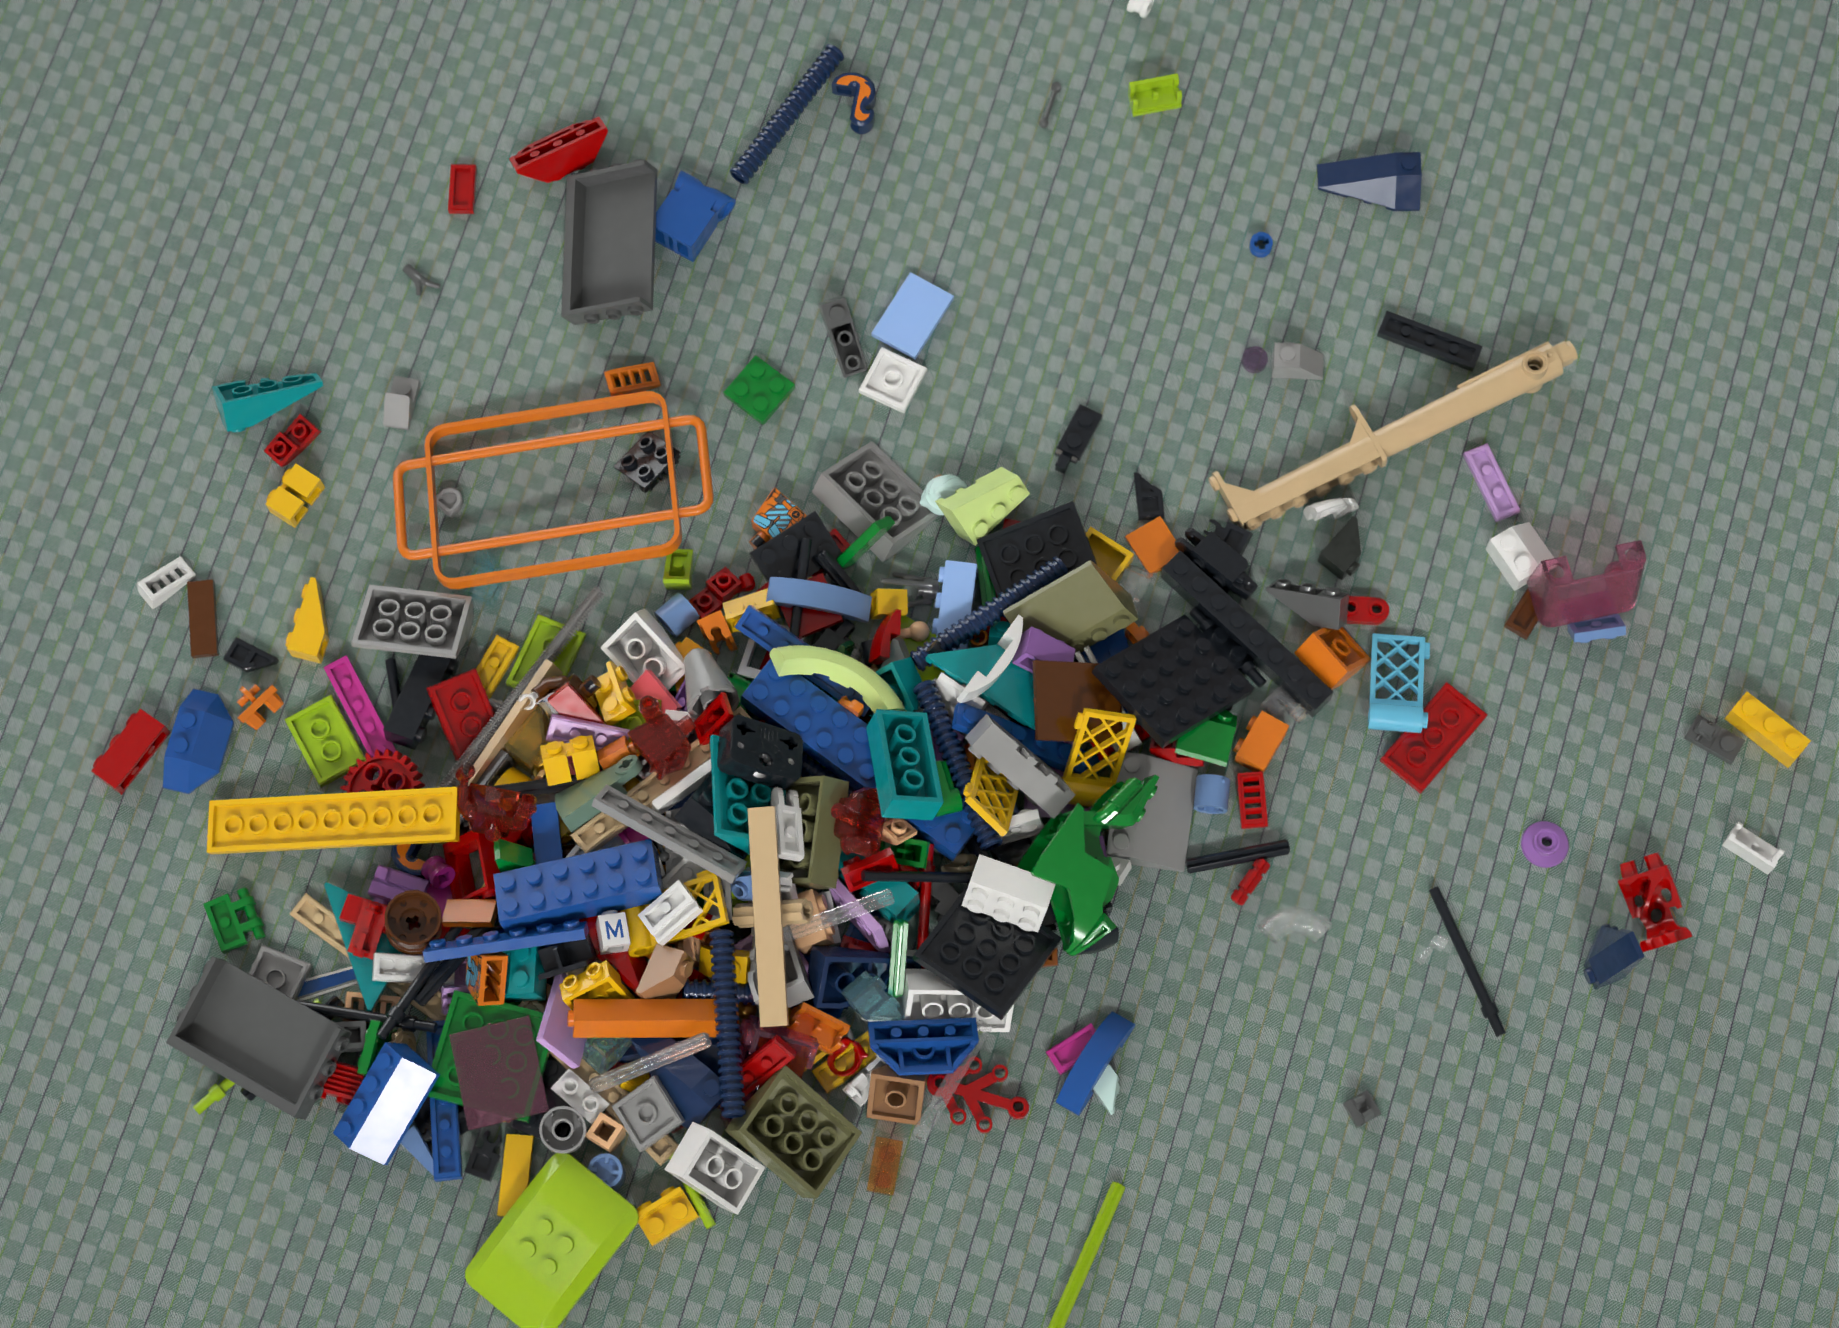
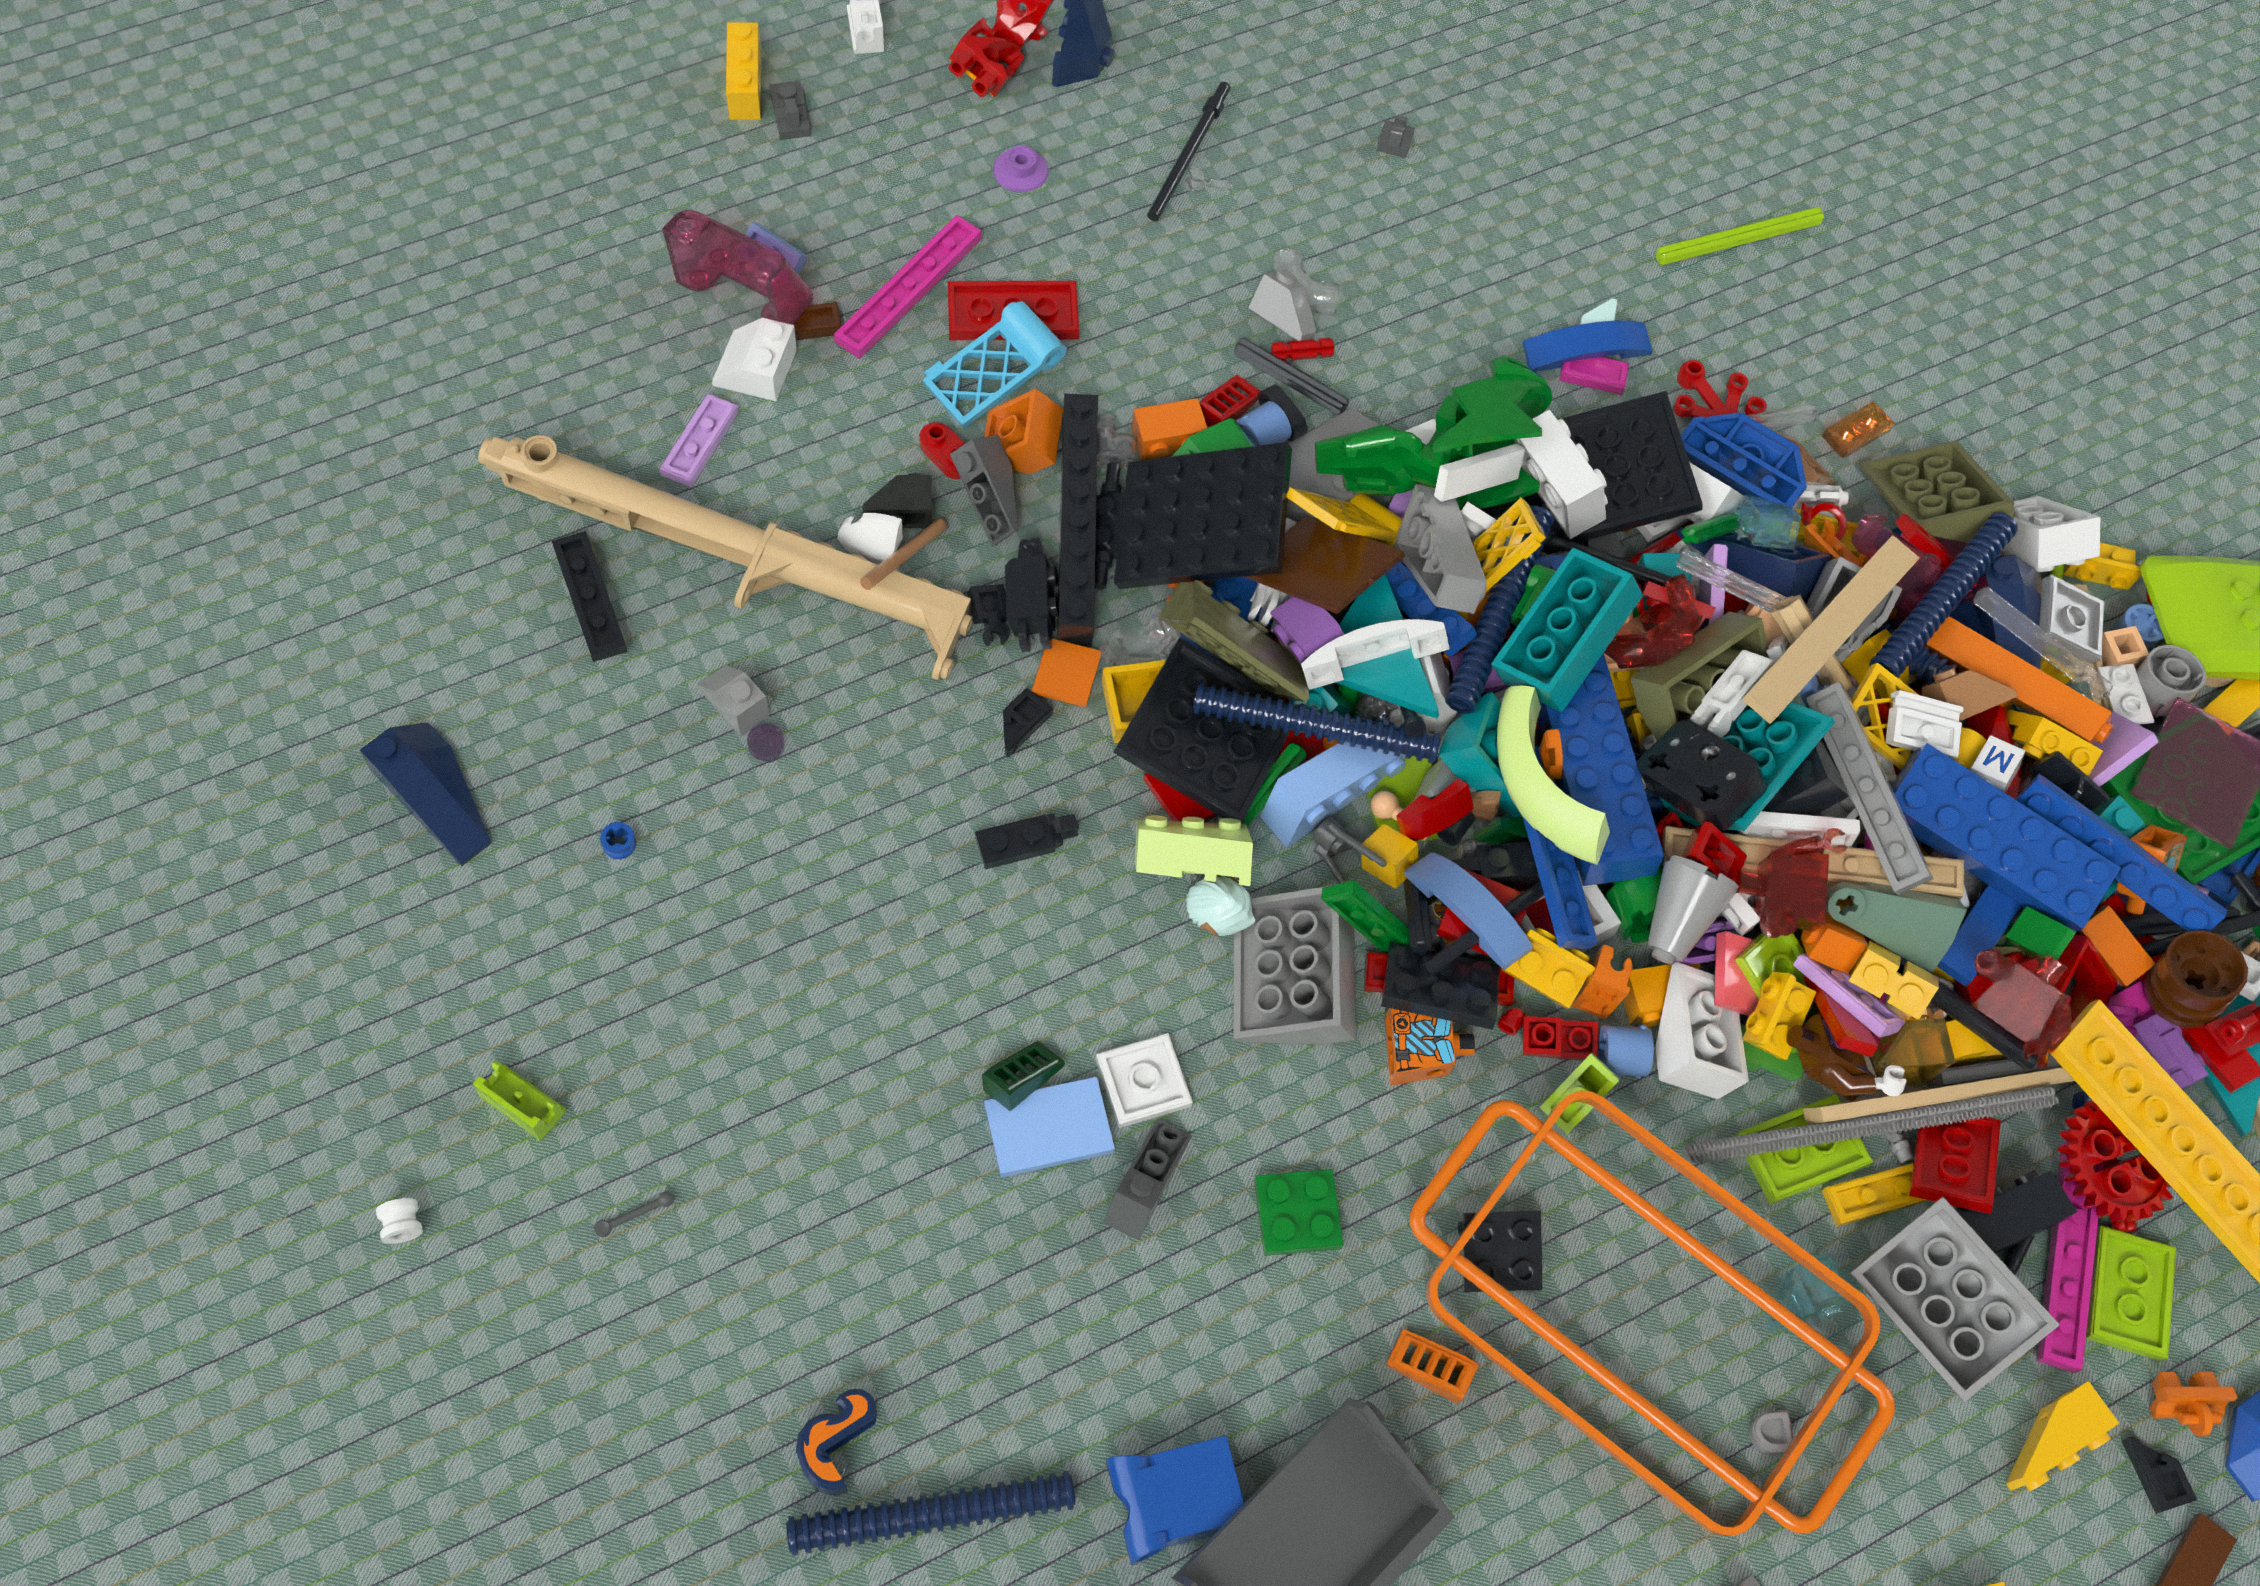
camera: 145 degrees left, 10 degrees down
none -> dark pink plate [834,215,982,359]
none -> medium nougat bar [860,518,947,590]
none -> dark green slope [982,1040,1065,1111]
none -> light grey slope [1248,269,1316,341]
none -> black beam [1258,384,1307,442]
none -> white tile [1434,444,1525,502]

